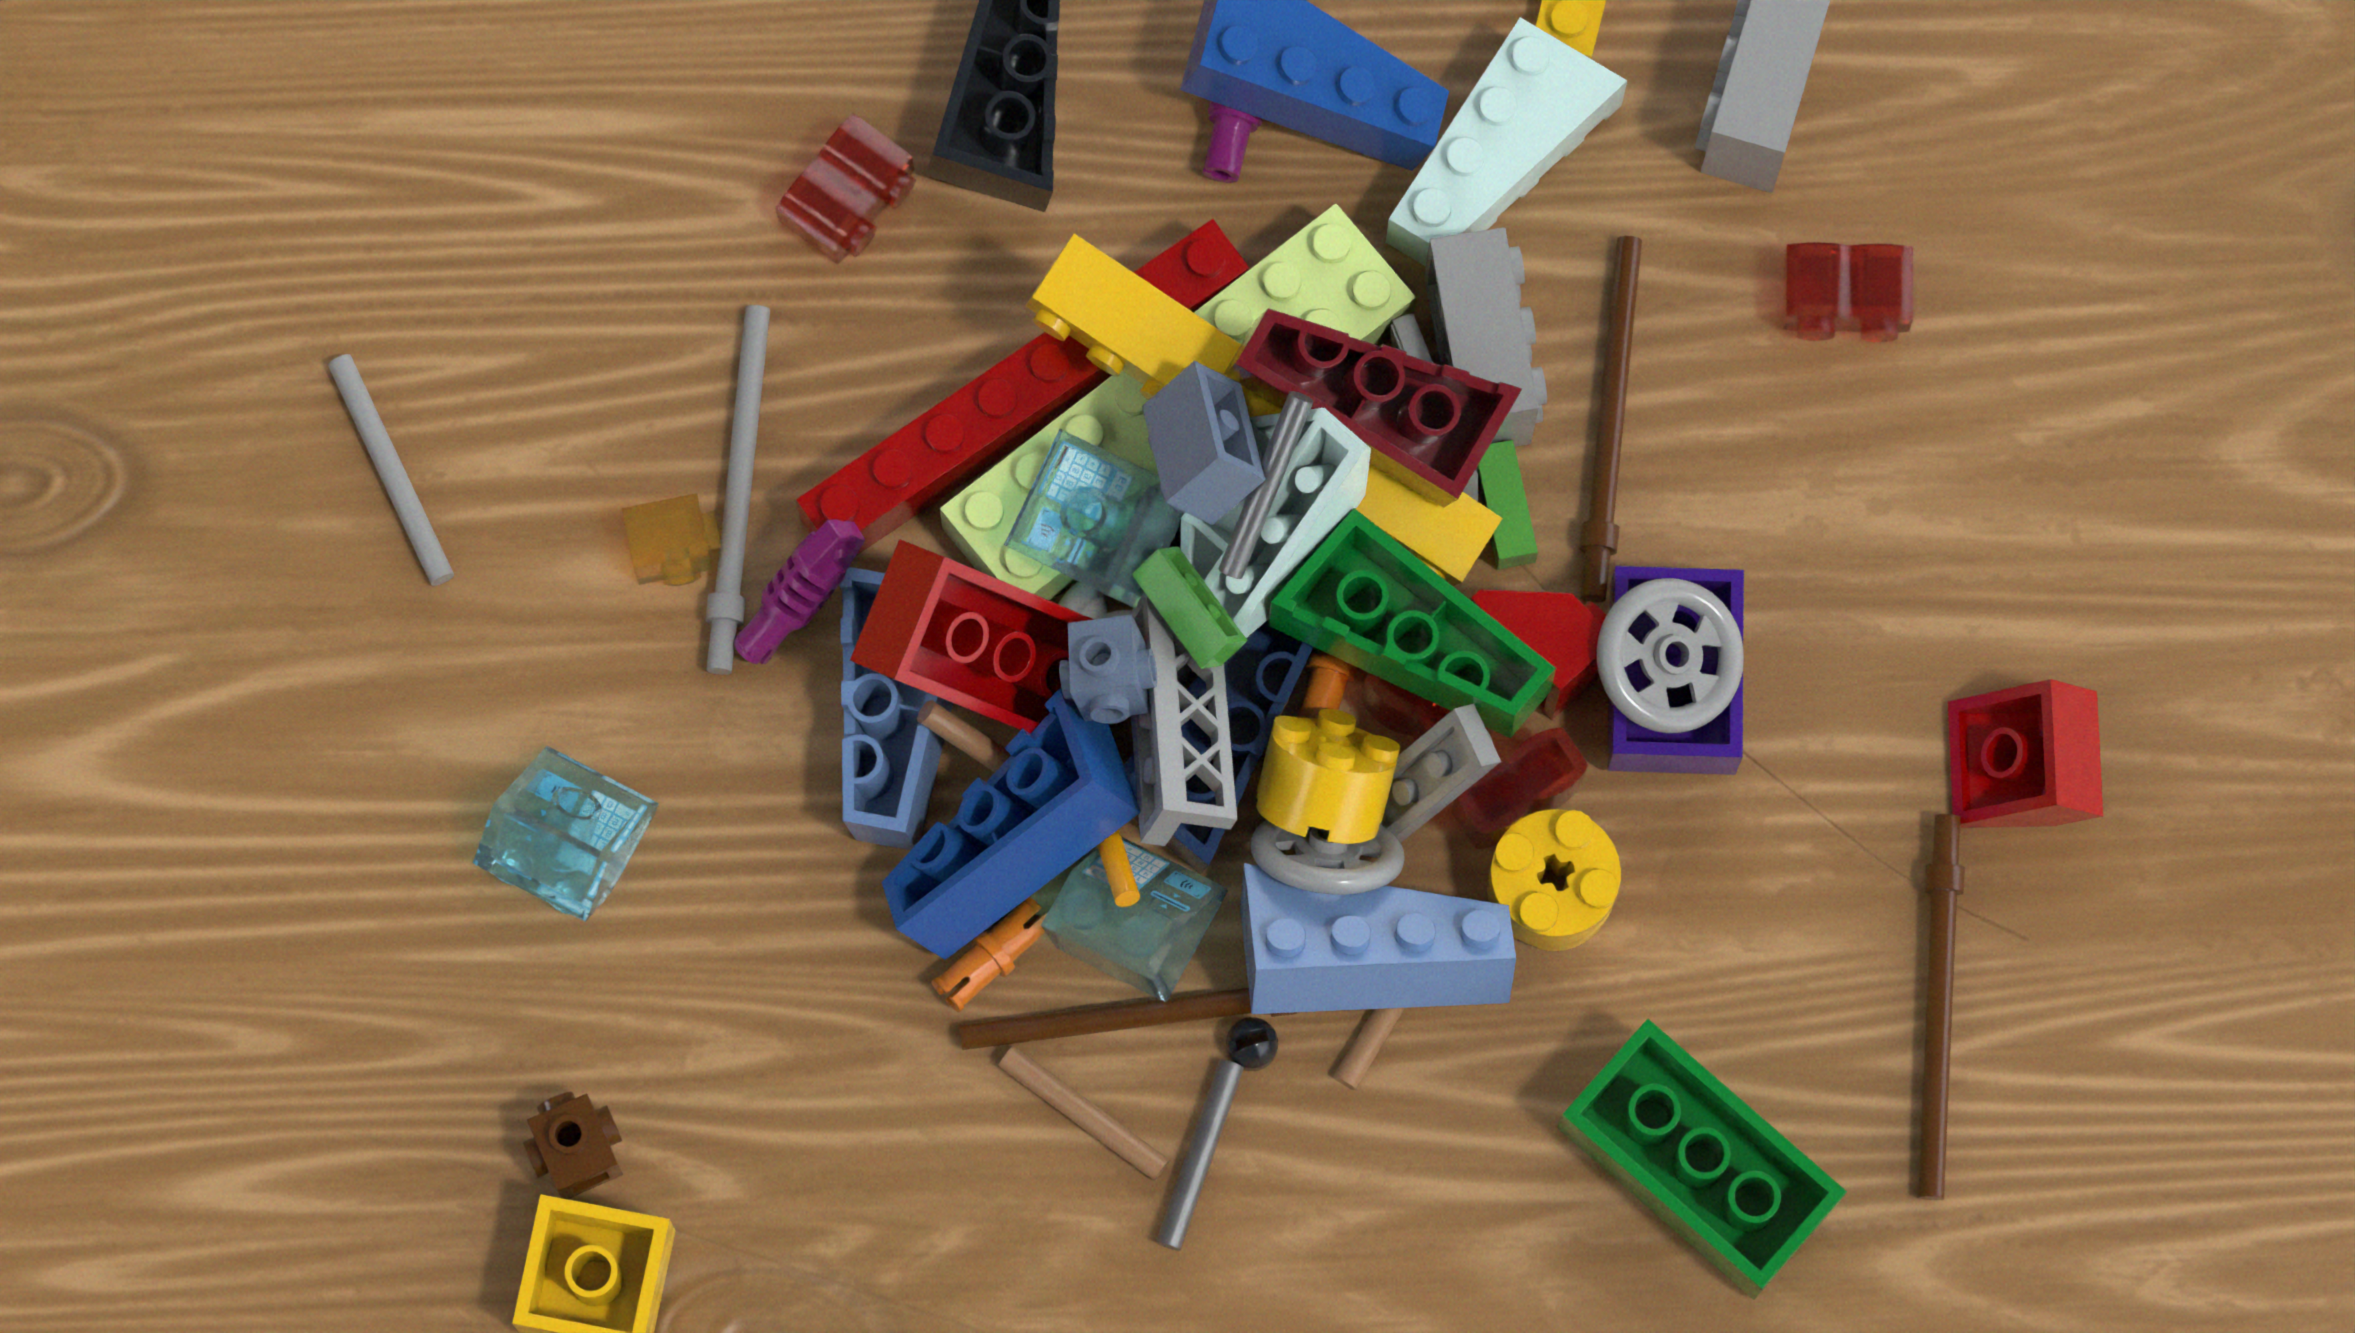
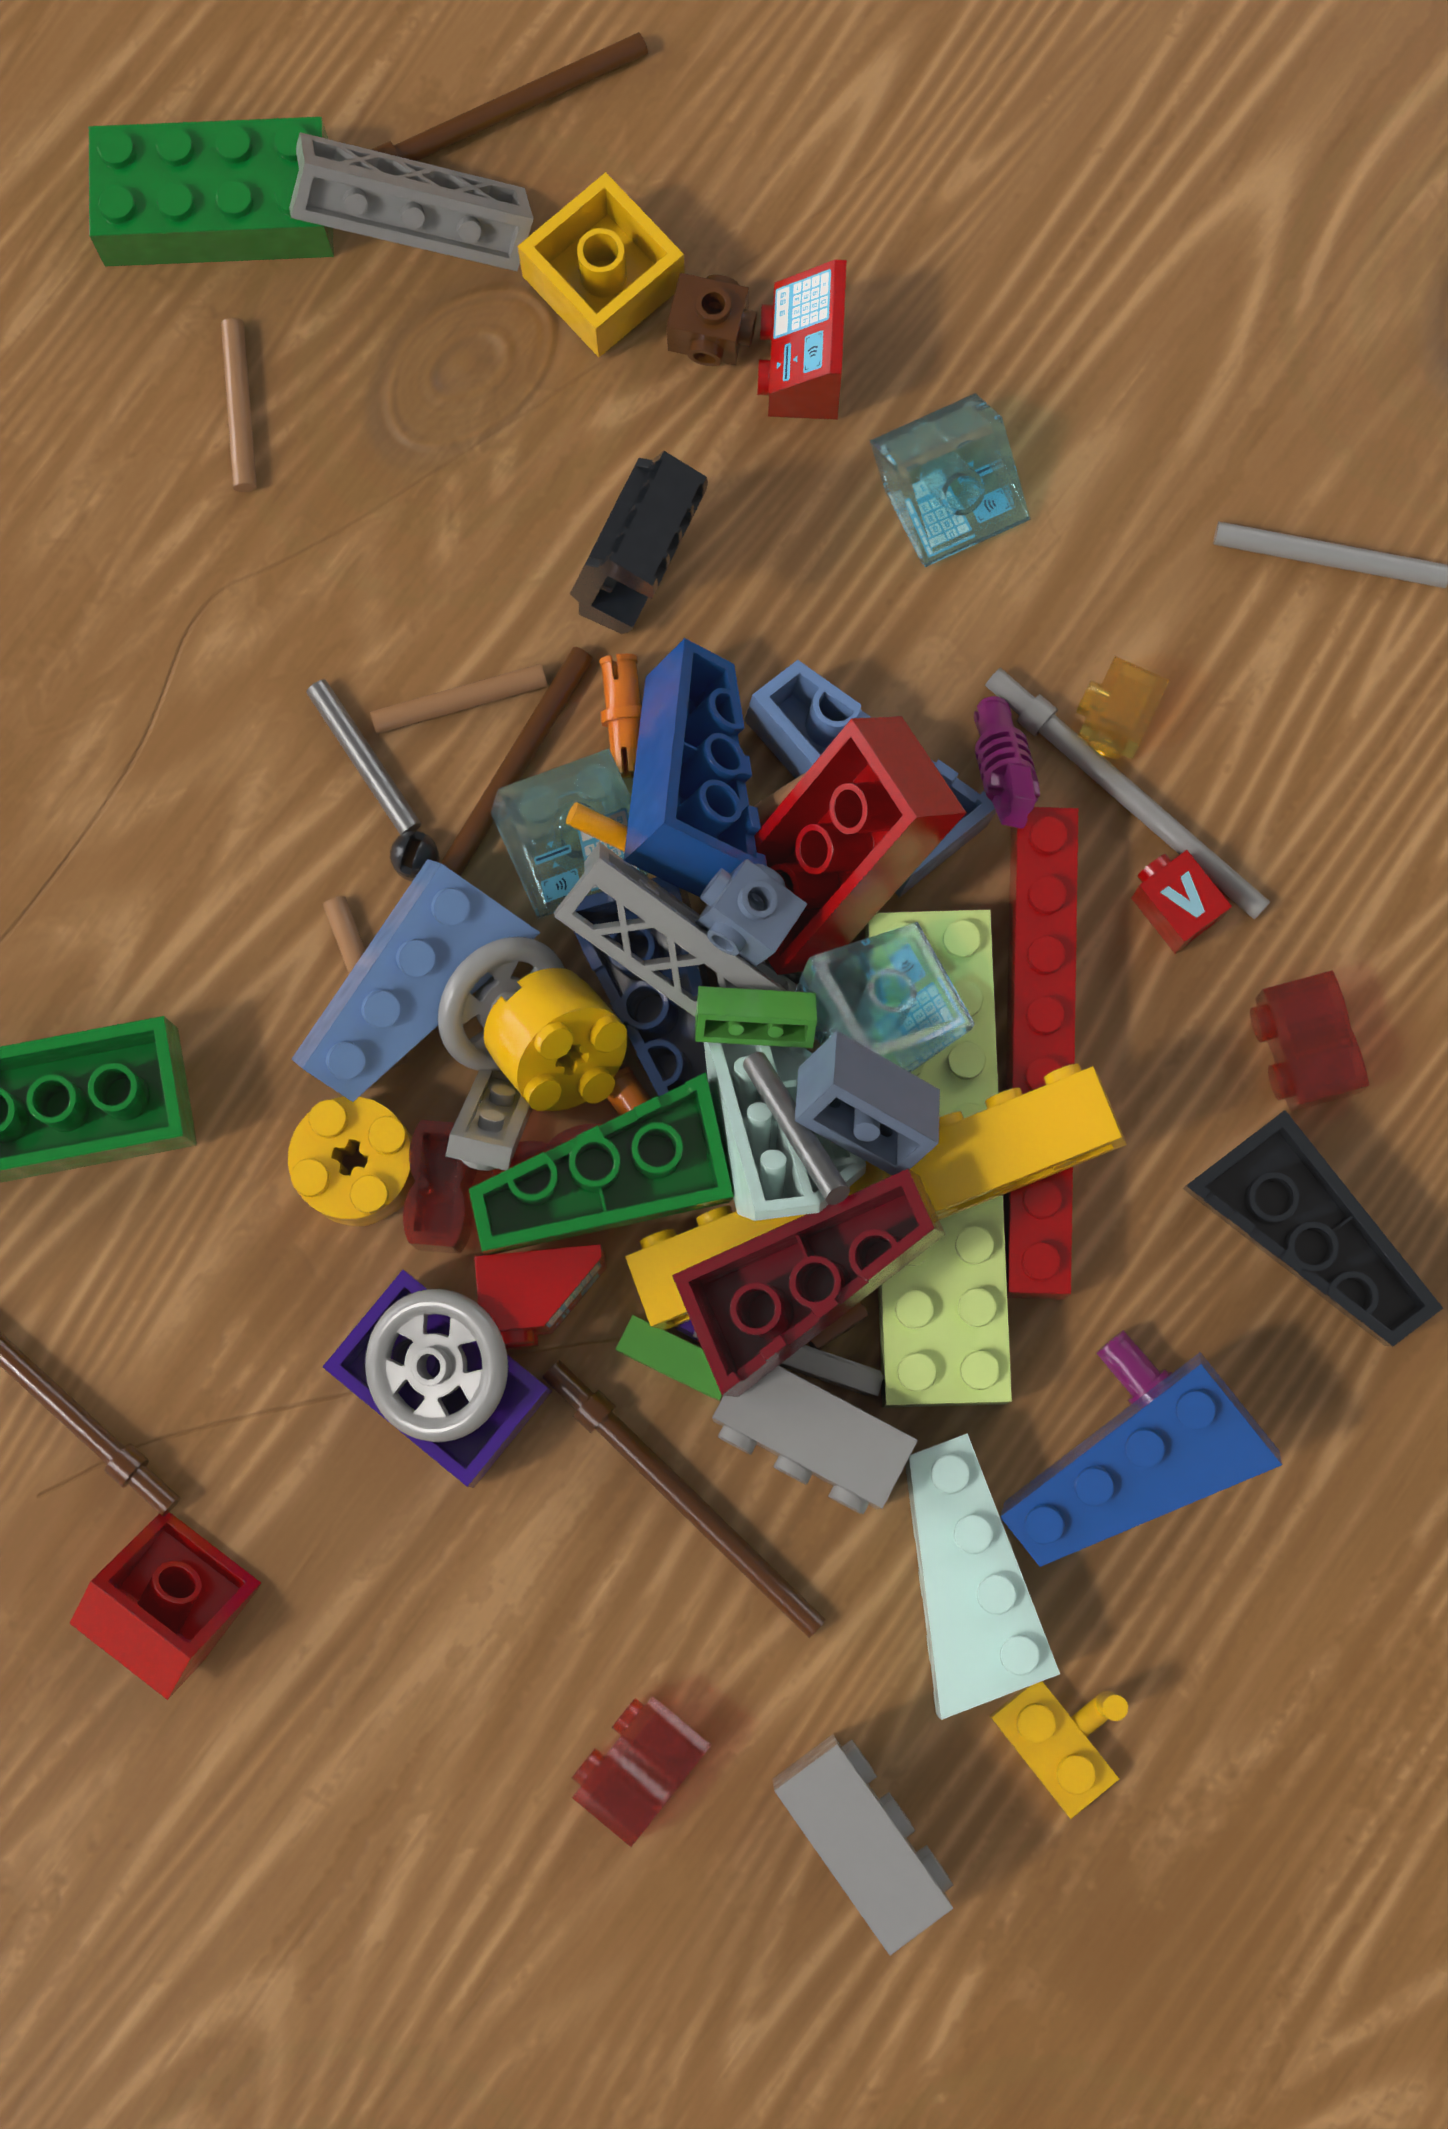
camera: 130 degrees right, 5 degrees up
none -> black plate [570,451,708,634]
none -> red slope [757,259,847,420]
none -> red brick [1131,850,1232,954]

